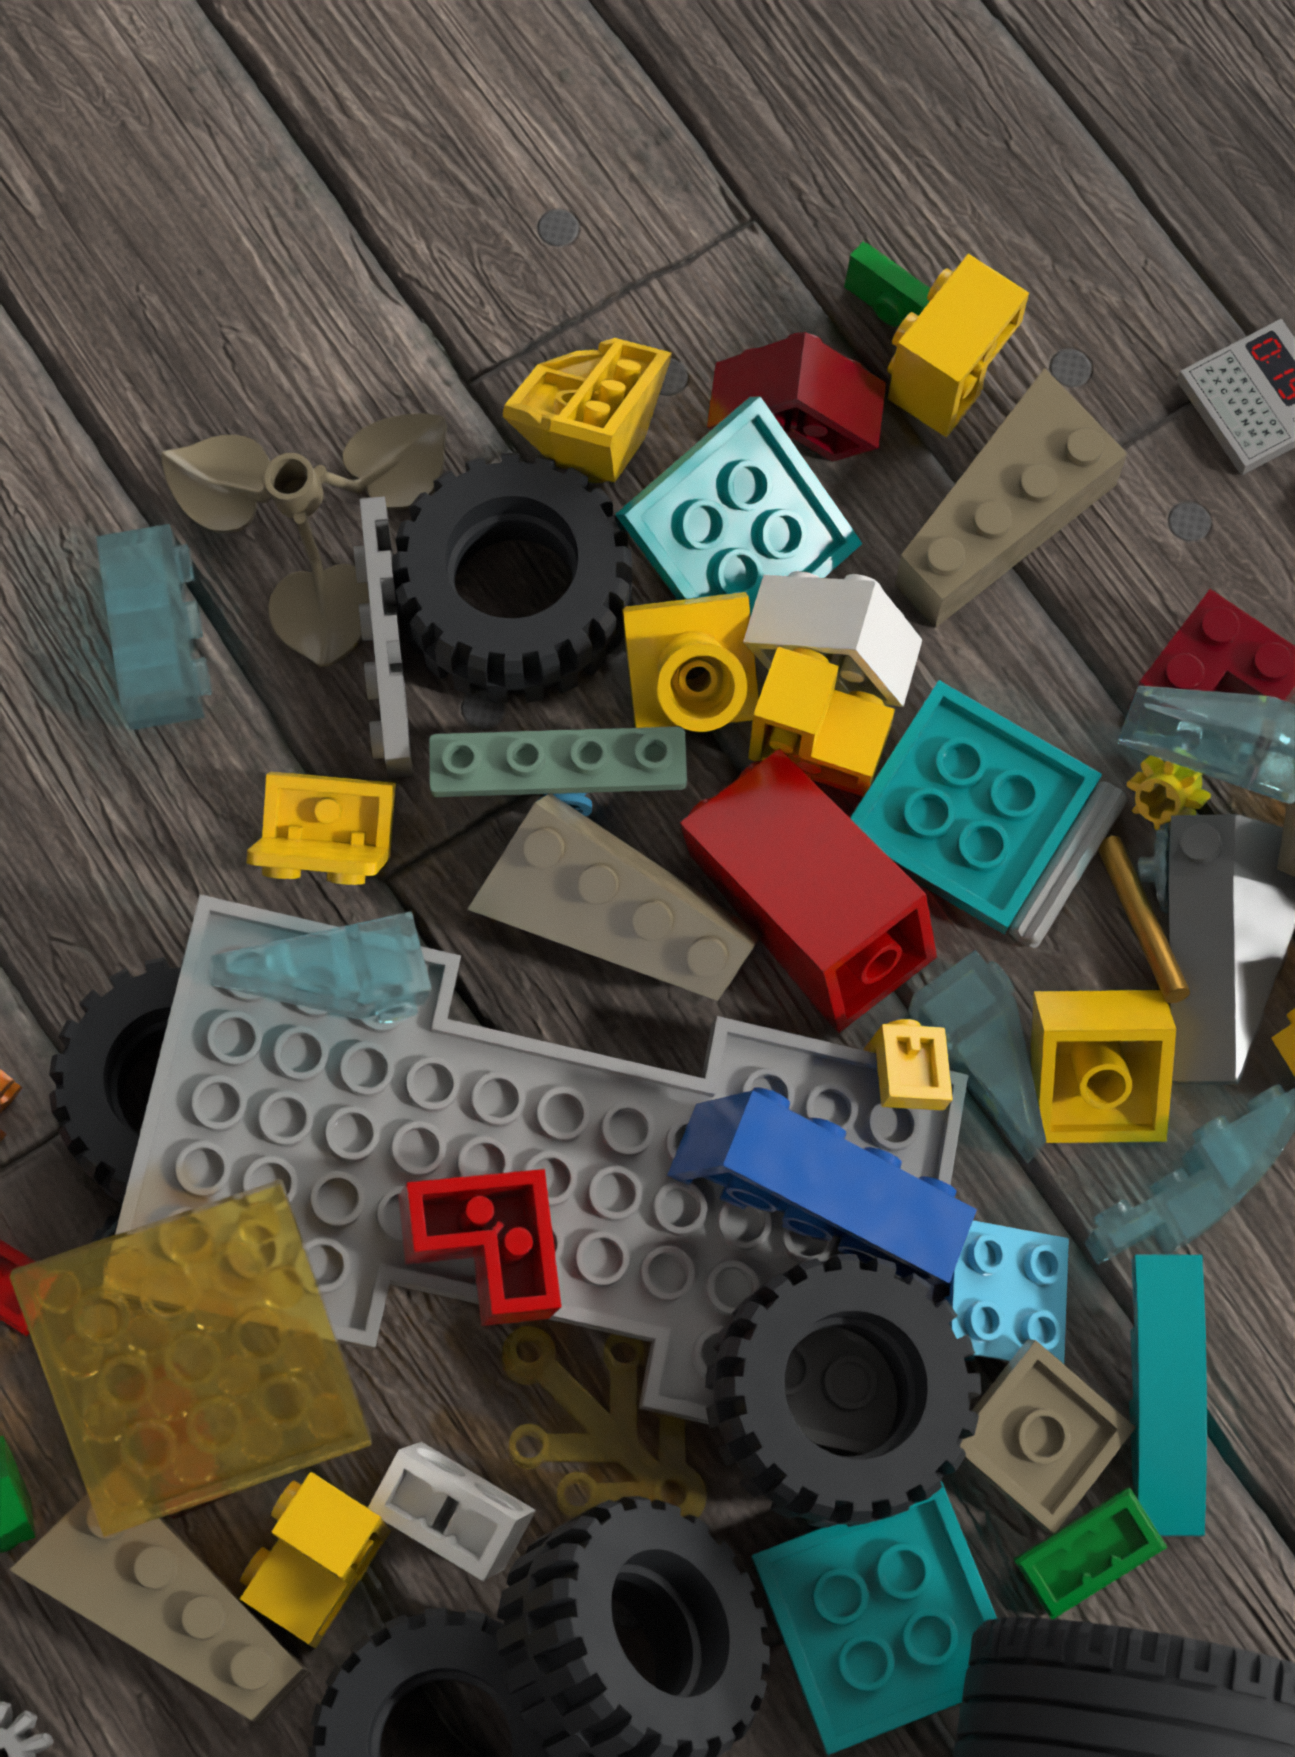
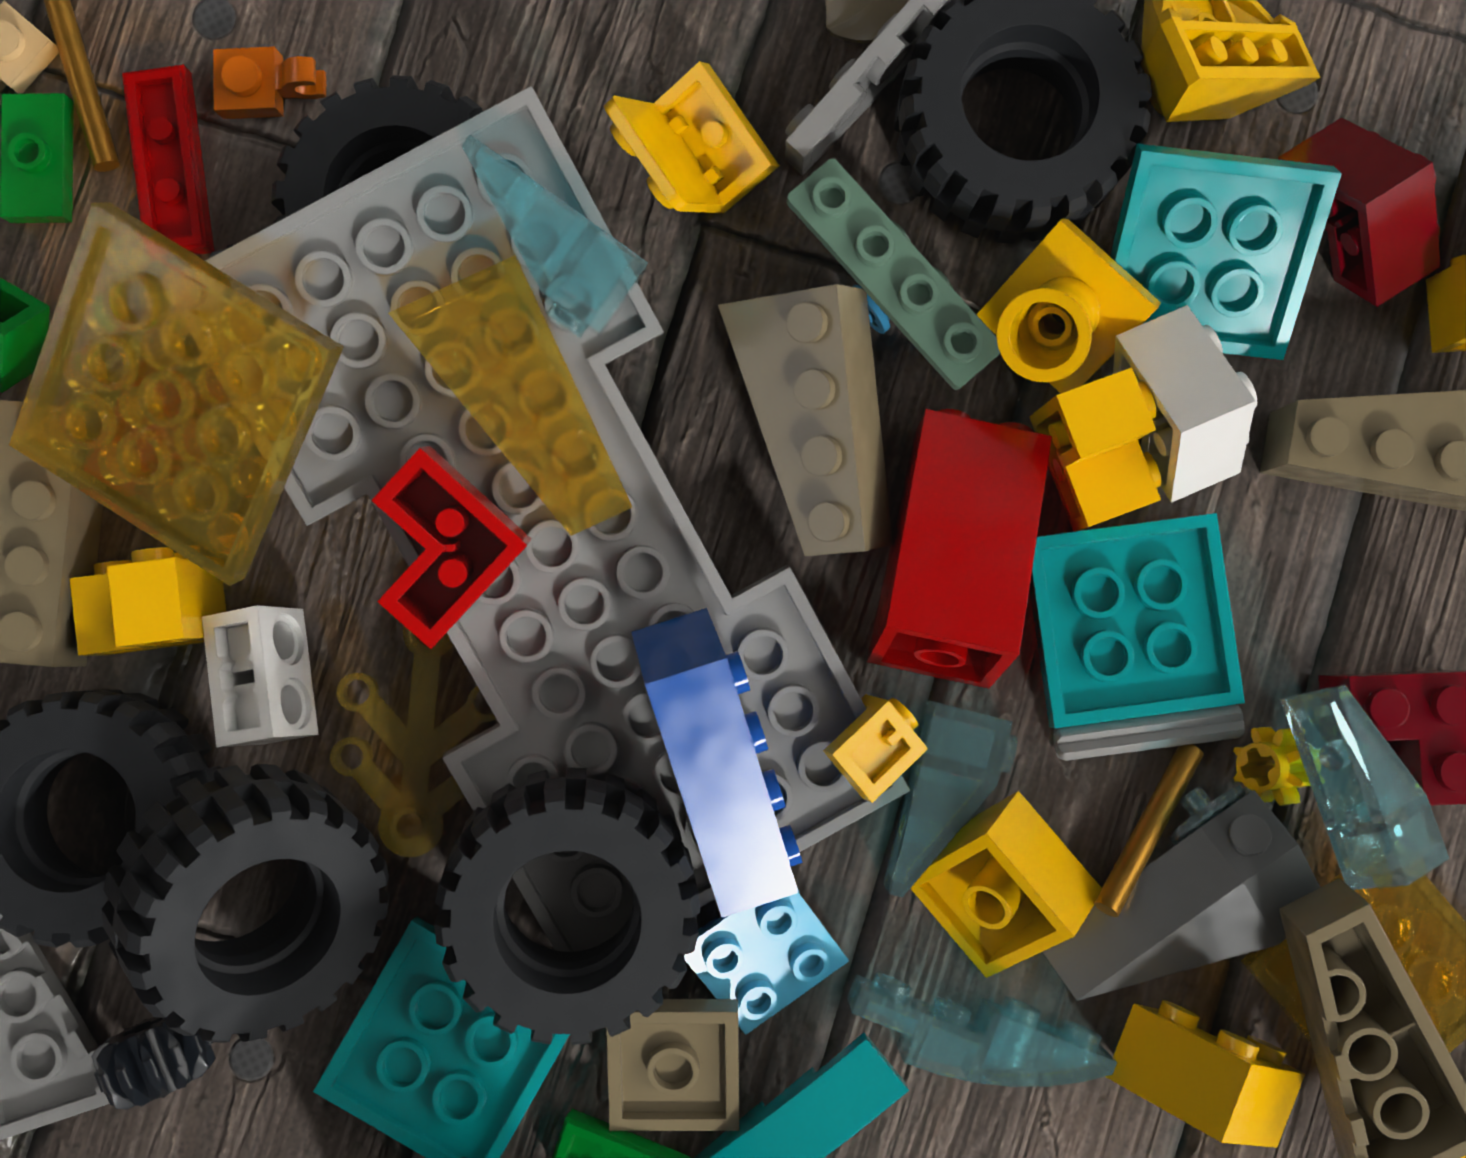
camera: 50 degrees right, 15 degrees up
none -> clear yellow wing [388,255,633,536]

